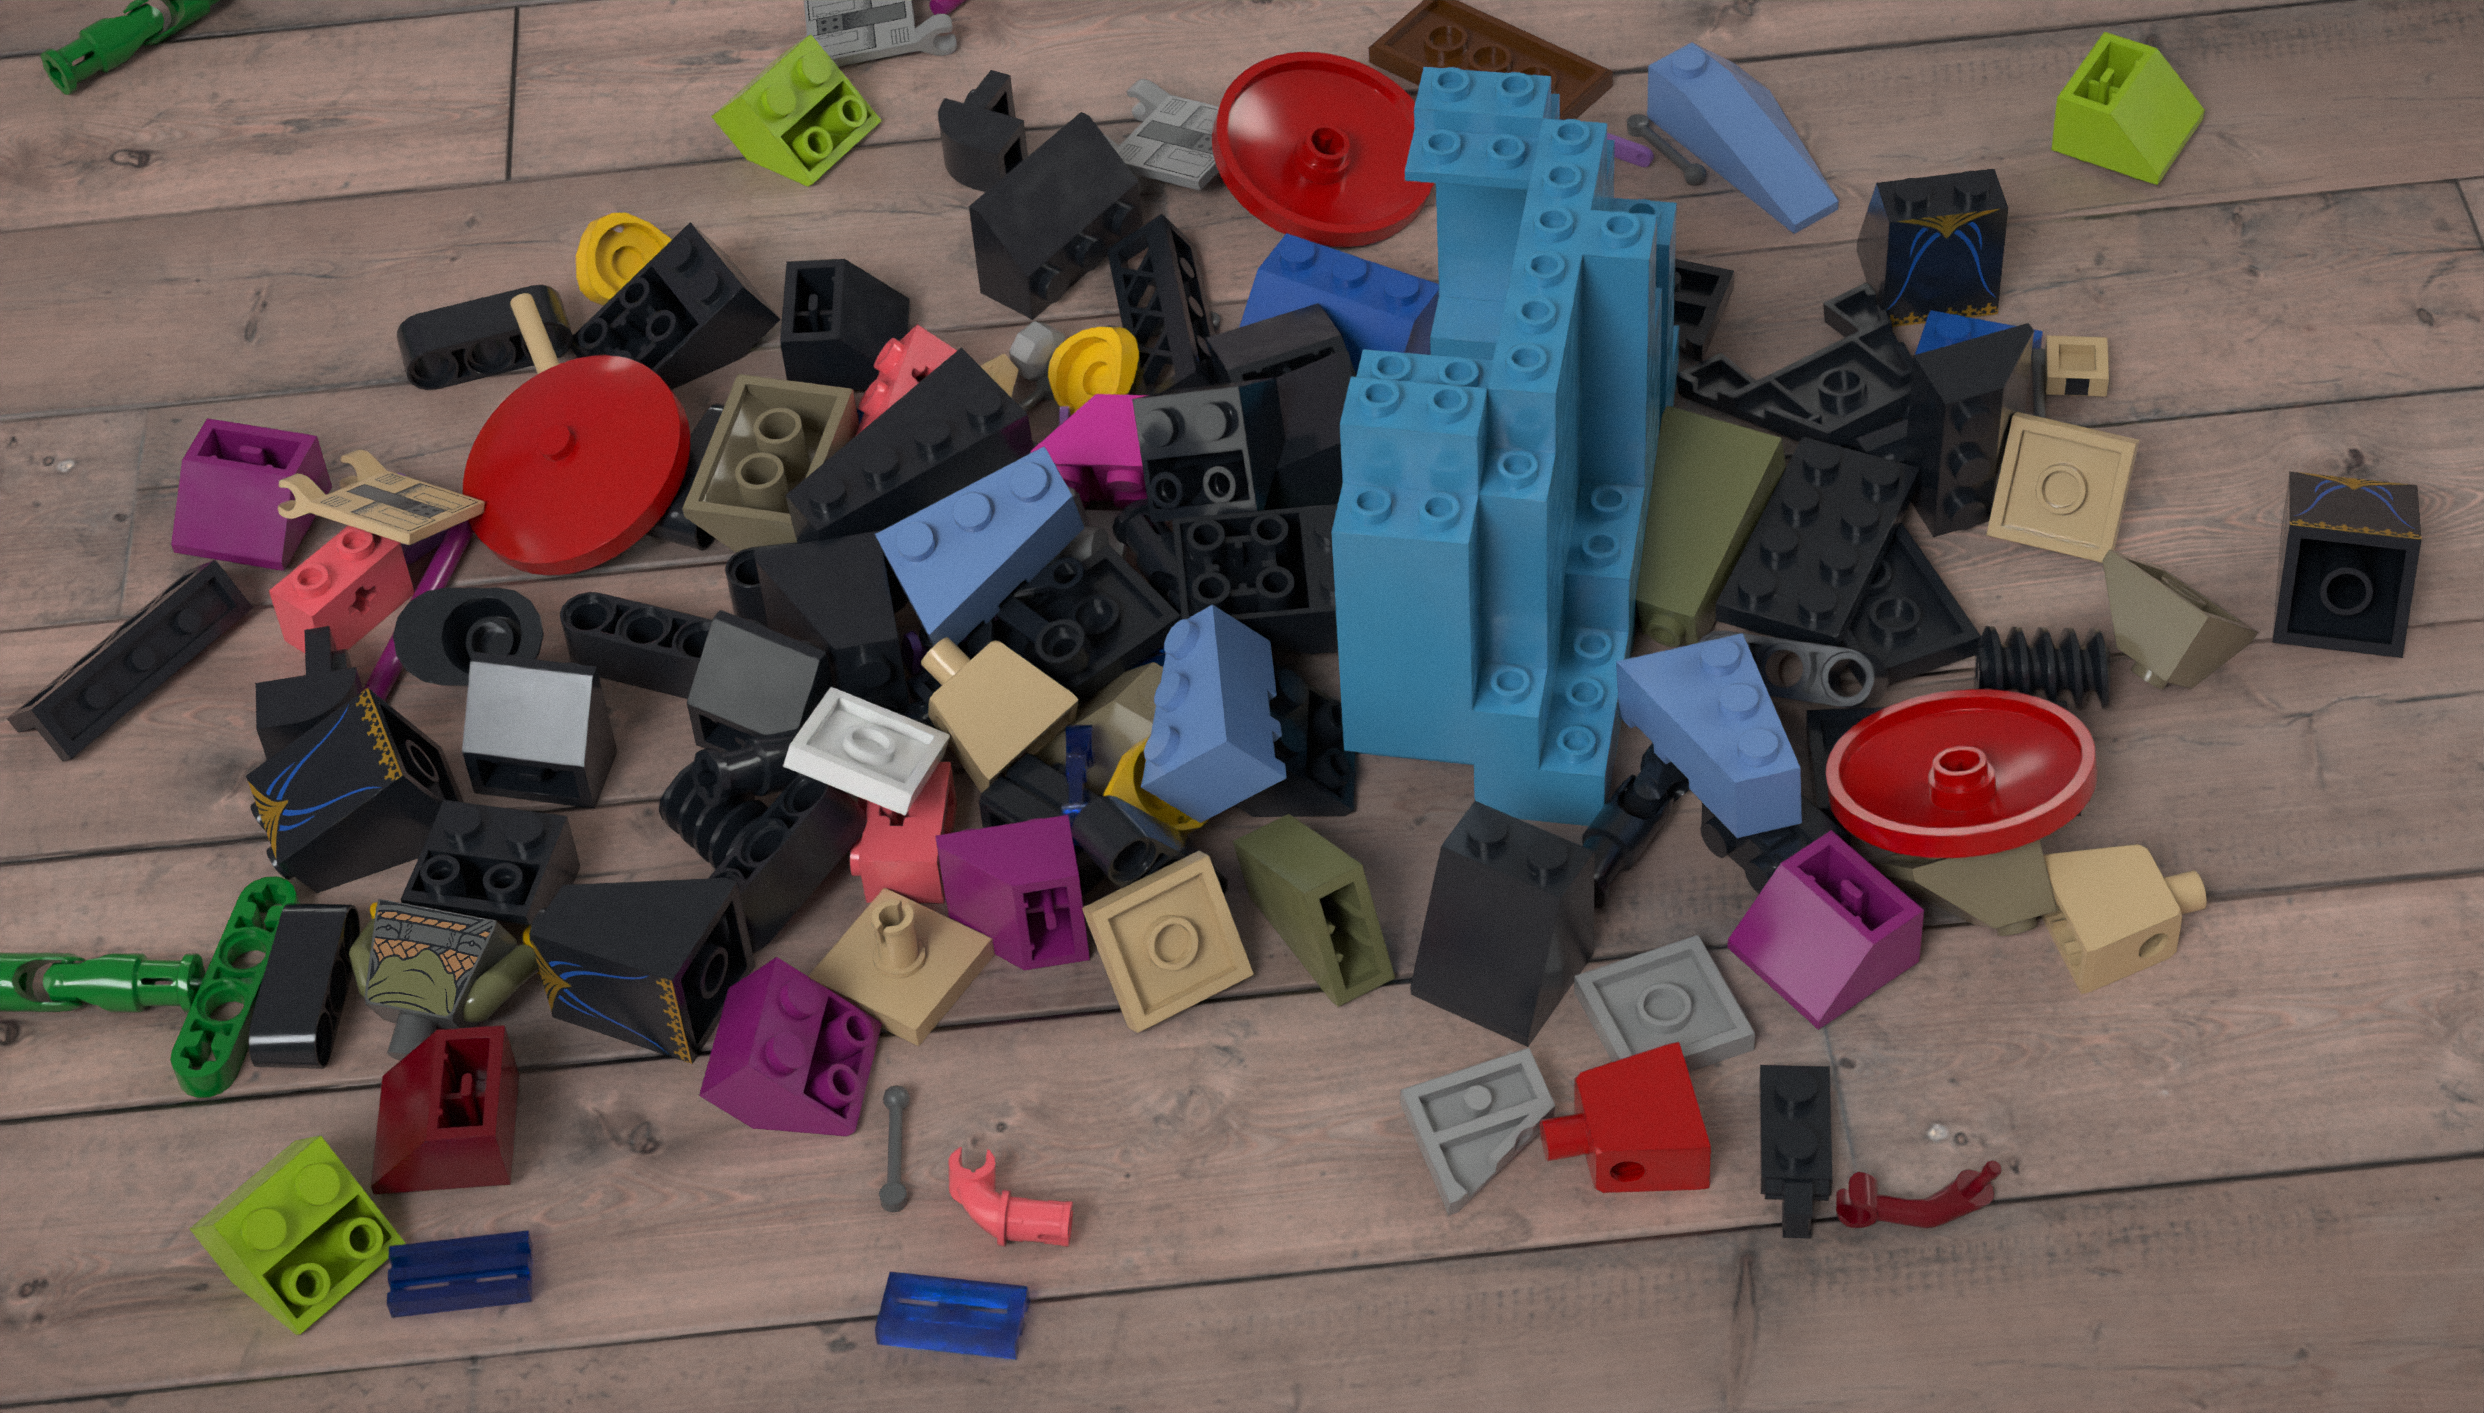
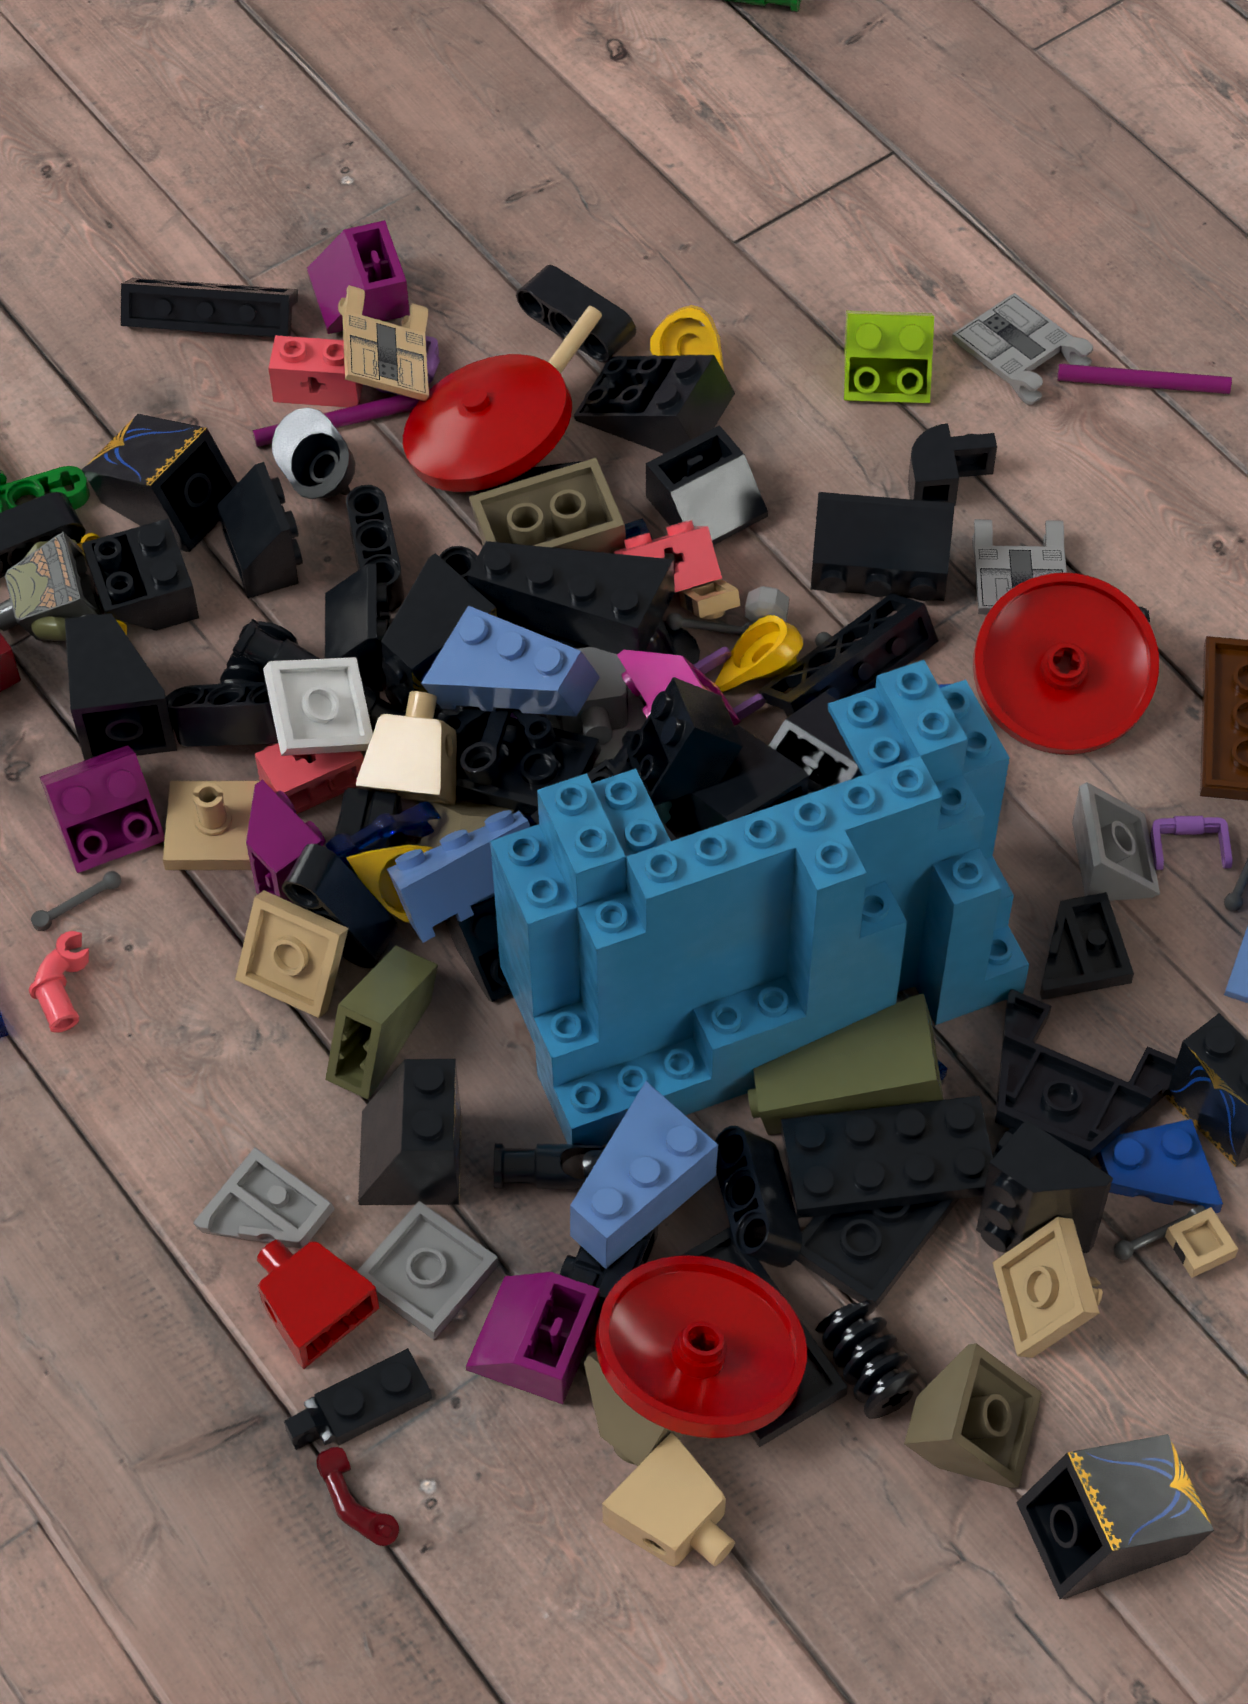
camera: 55 degrees right, 10 degrees up
black brick [255,626,363,760] -> none

